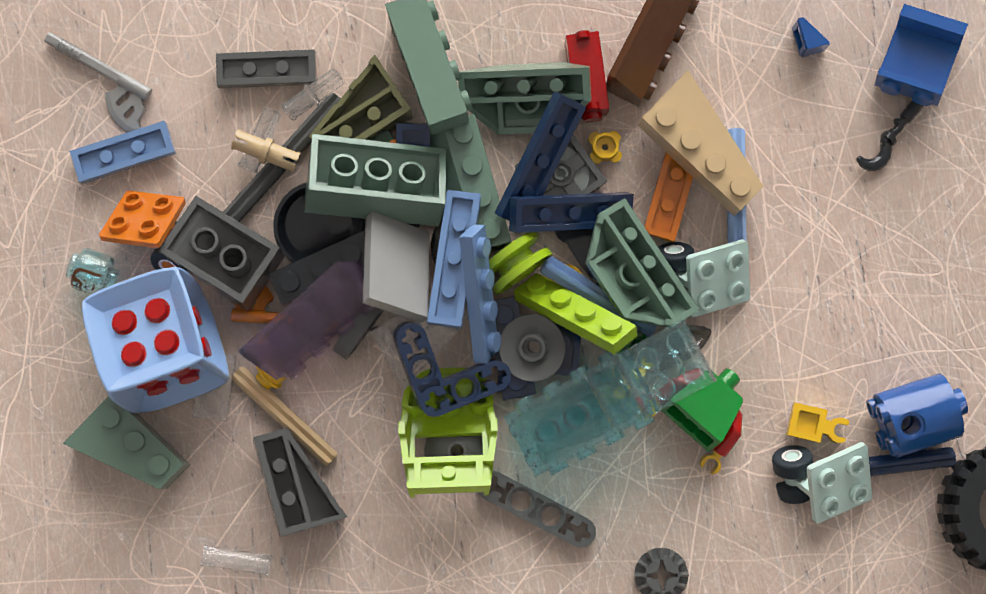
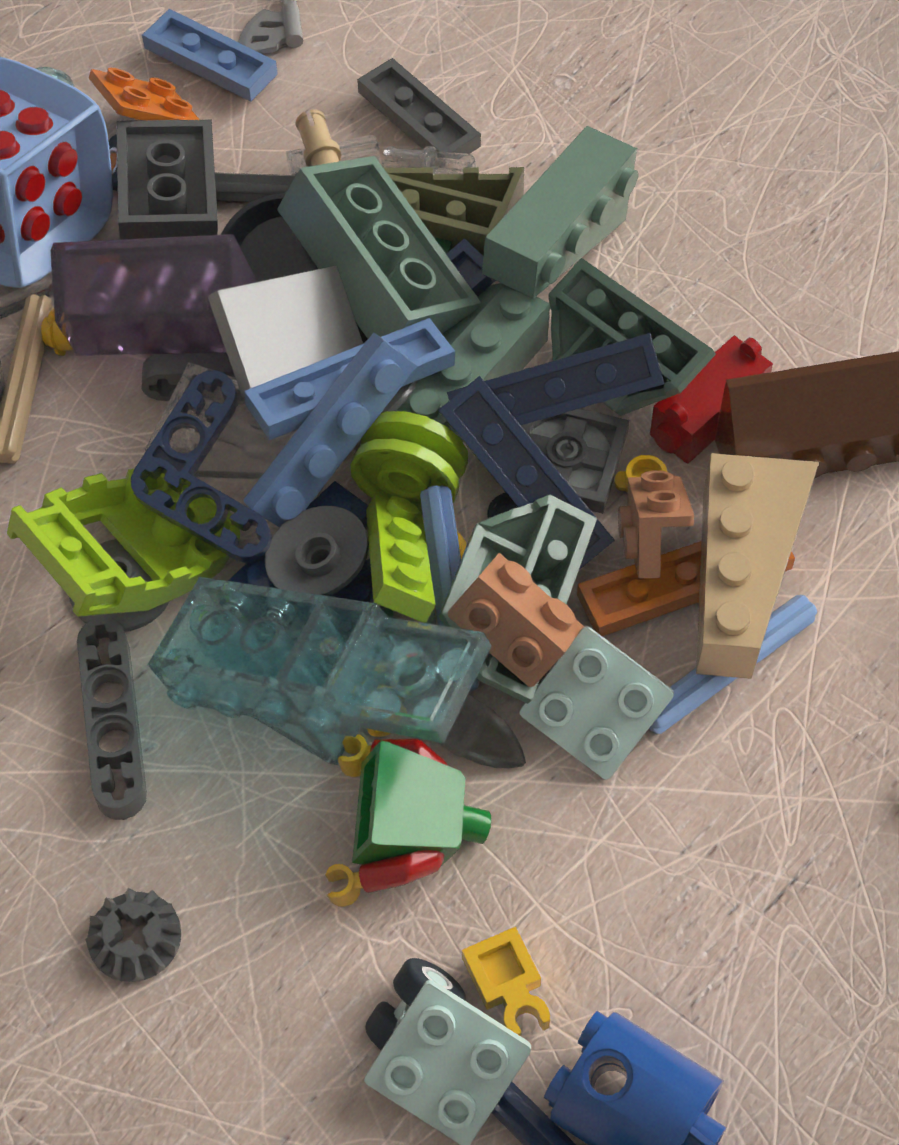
camera: 55 degrees right, 25 degrees down
none -> nougat bracket [448,553,583,687]
none -> nougat bracket [618,471,694,579]

